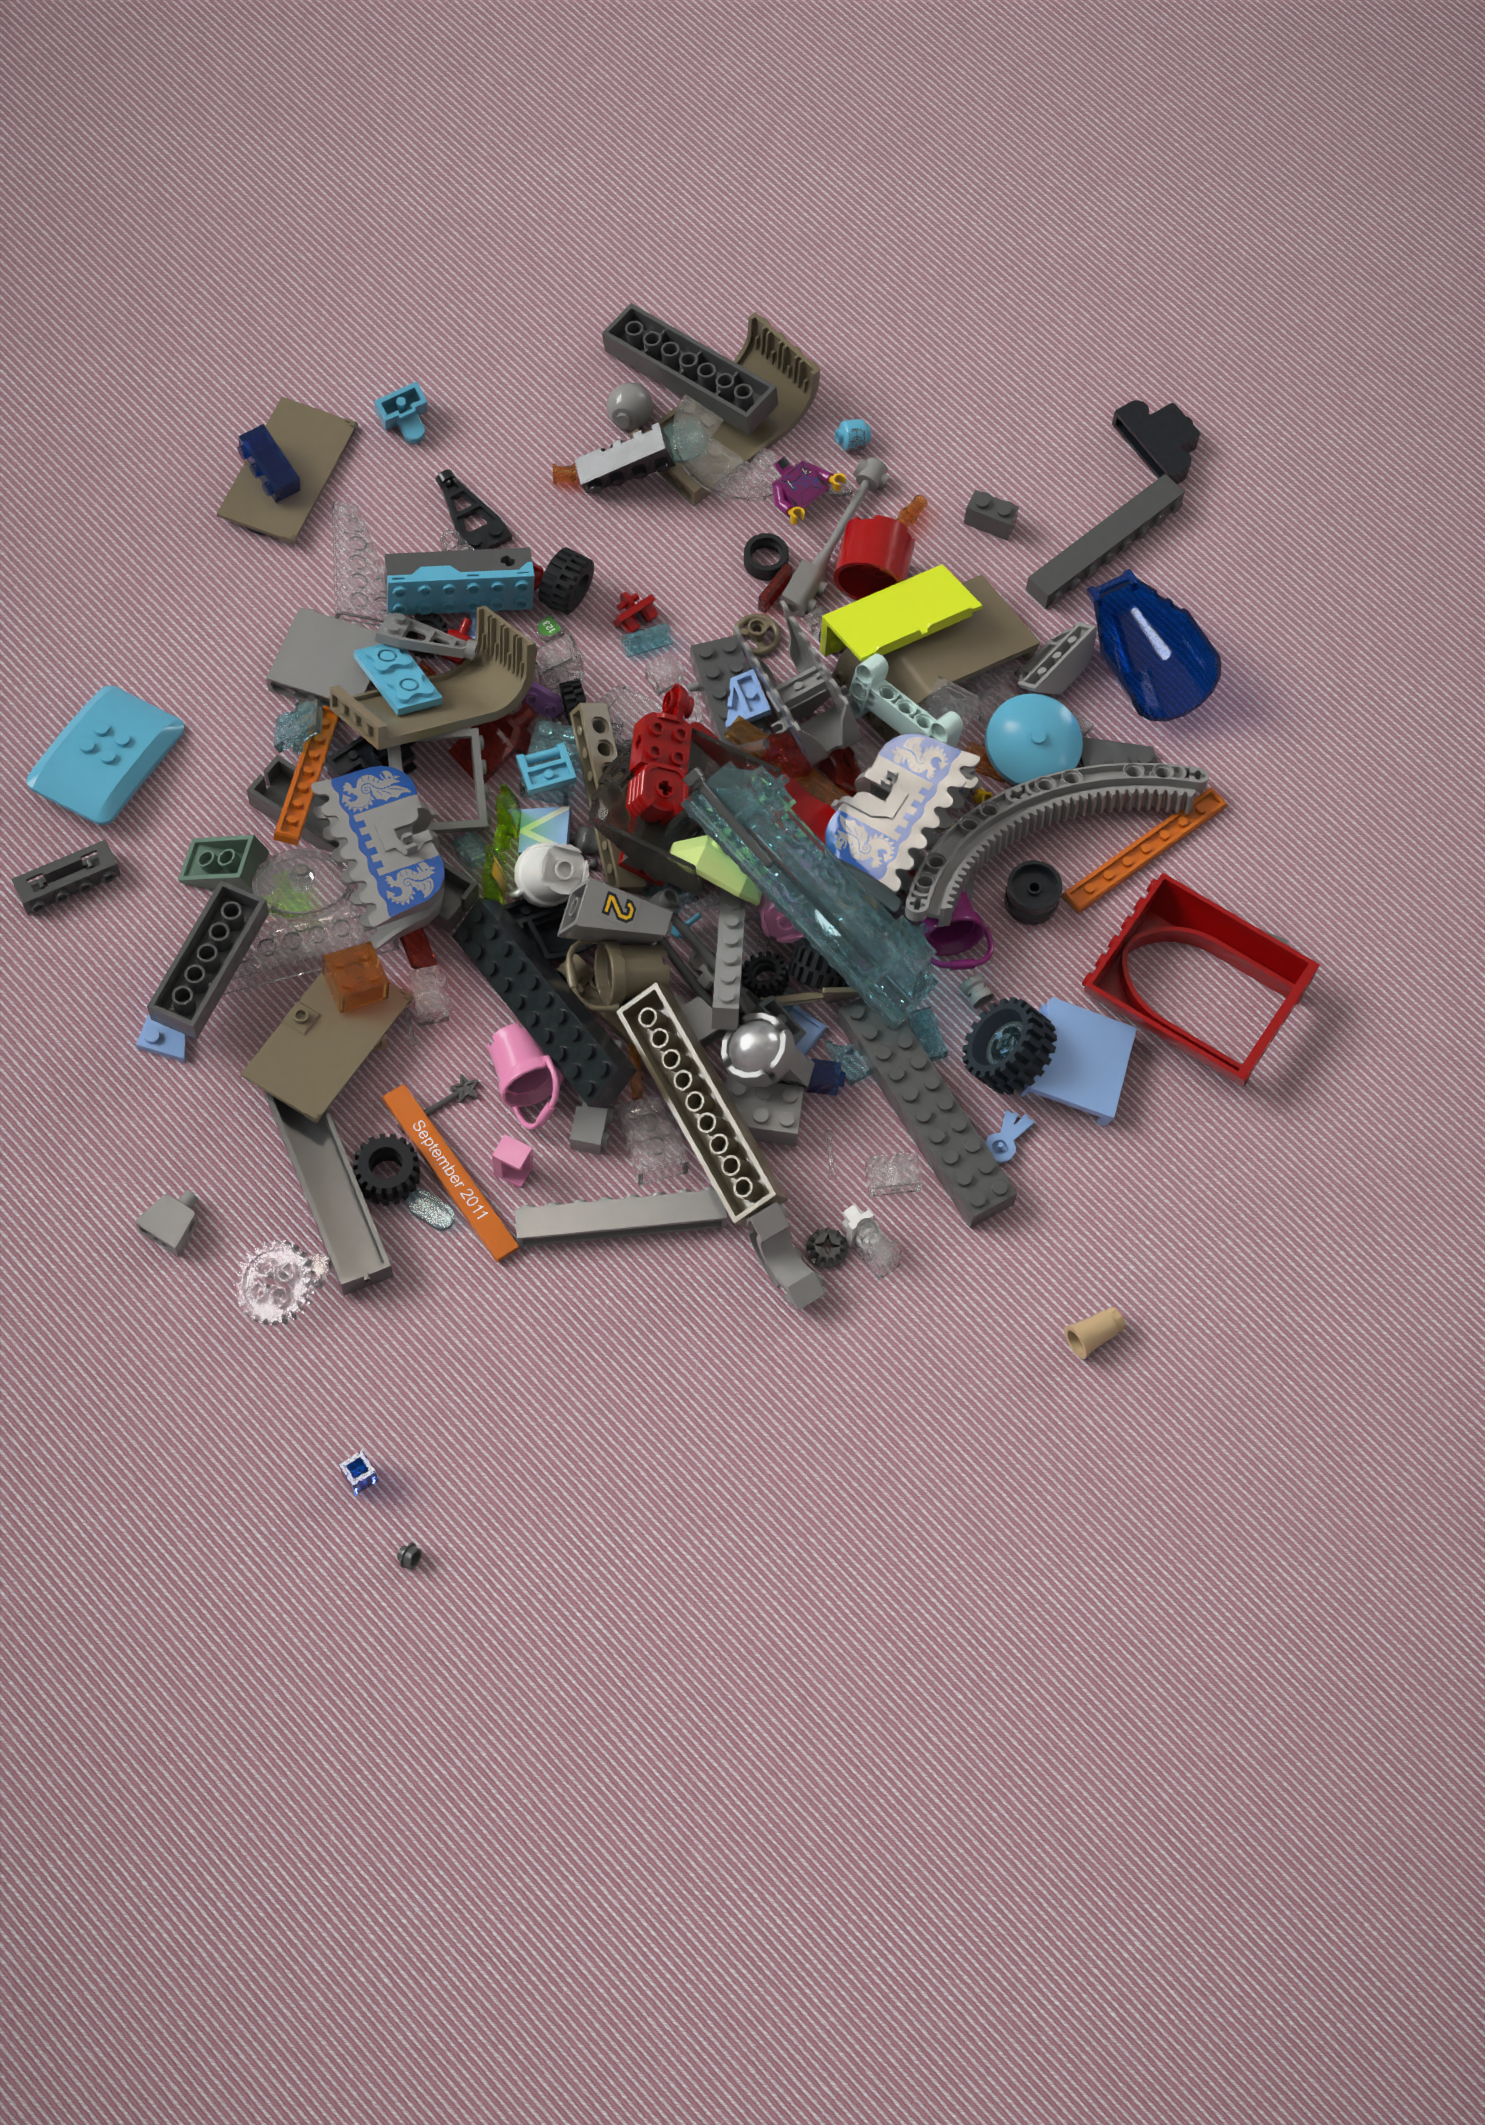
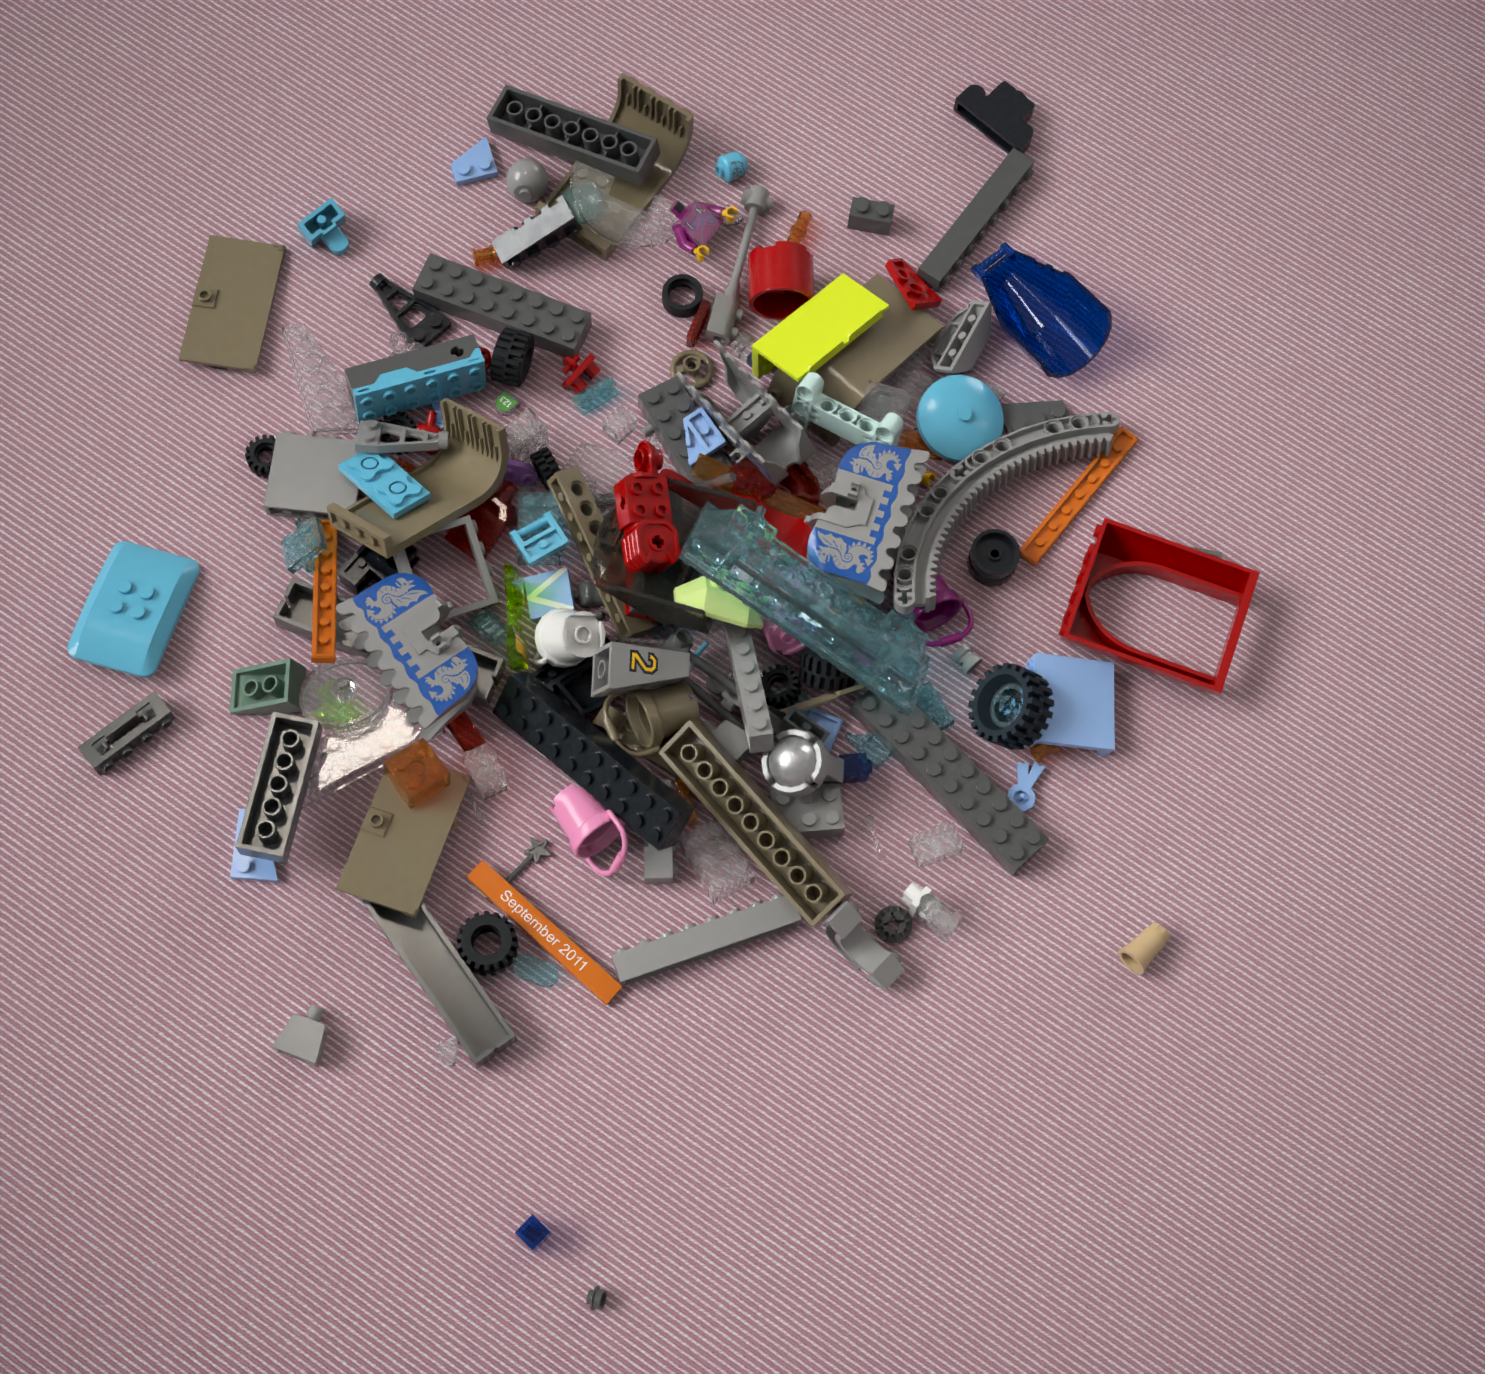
camera: 15 degrees left, 5 degrees up
clear gear [234,1240,317,1327] -> none
clear blue brick [237,424,301,503] -> none
bright pink panel [492,1134,534,1188] -> none
dark grey piece [682,766,774,868] -> none
none -> black tyre [245,434,276,478]
none -> dark grey brick [412,253,592,358]
none -> light blue wing [451,137,498,186]
none -> red wing [885,258,943,311]
none -> clear orange bush [1029,743,1060,763]

